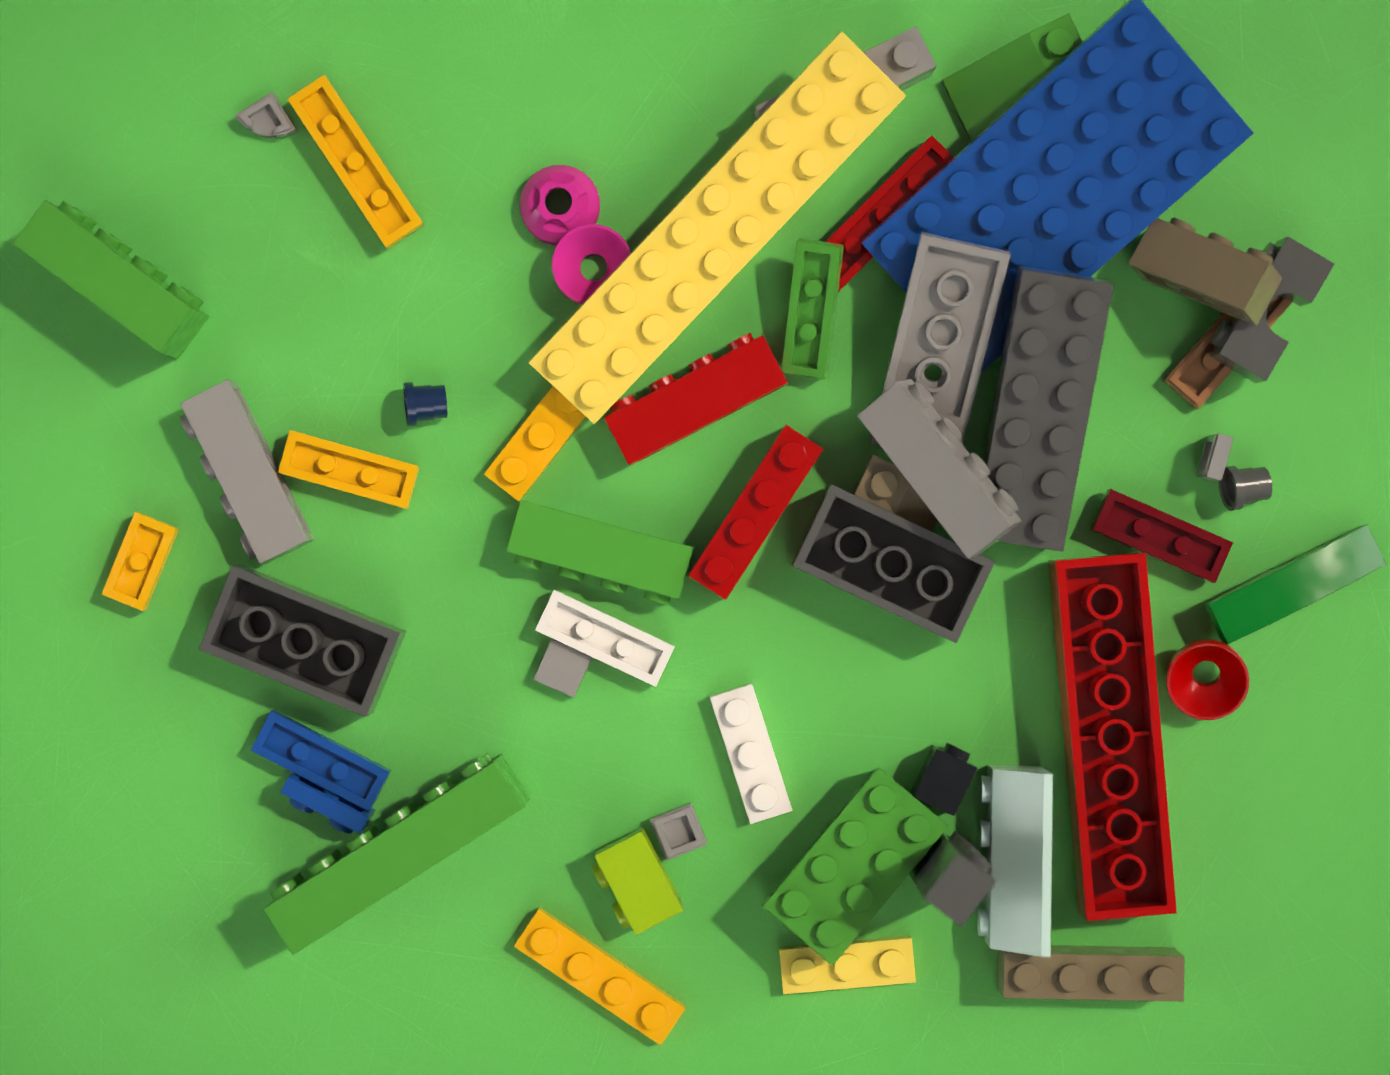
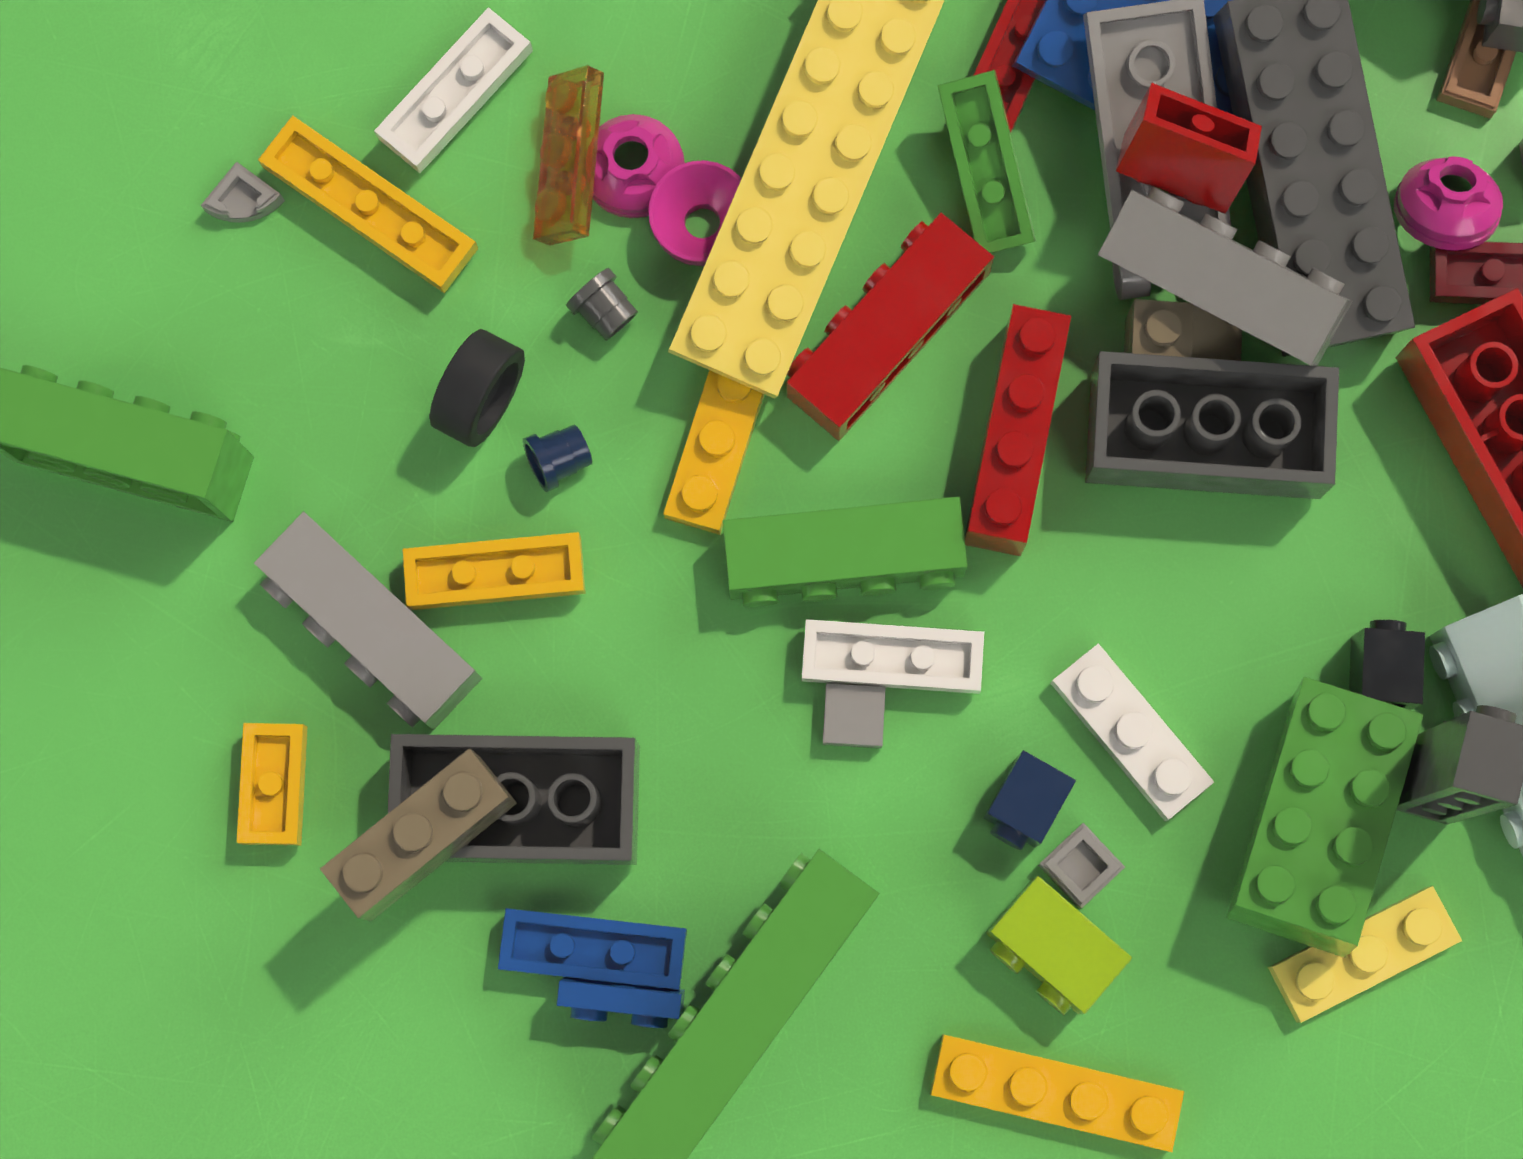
camera: 20 degrees left, 10 degrees down
none -> dark tan brick [320,748,517,921]
none -> white plate [374,7,533,174]
none -> black tyre [429,329,525,447]
none -> clear orange plate [533,65,604,245]
none -> dark grey piece [566,268,638,340]
none -> dark blue brick [983,750,1076,850]
none -> red brick [1116,83,1262,214]
none -> dark pink piece [1394,156,1503,250]

